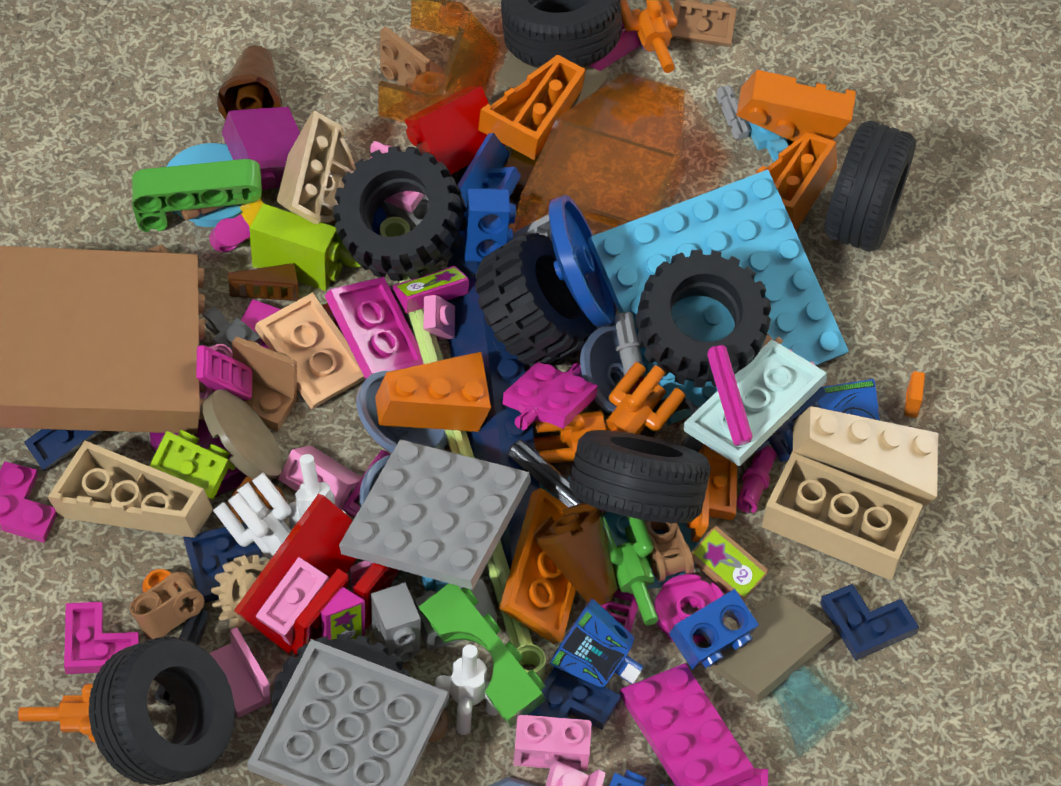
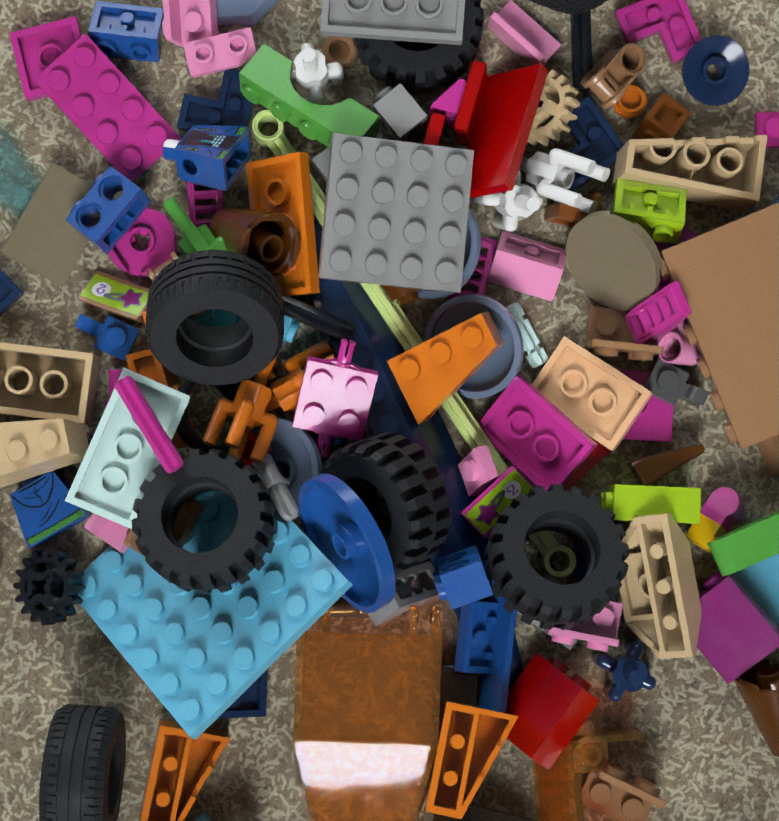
camera: 165 degrees right, 30 degrees up
bright pink panel [256,557,329,646] -> none
none -> black gear [13,548,86,625]
none -> blue plate [74,314,141,361]
none -> light aqua axle [506,302,549,368]
none -> dark blue plant [591,639,656,702]
none -> dark orange bracket [632,93,692,139]
none -> dark blue dish [682,35,749,106]

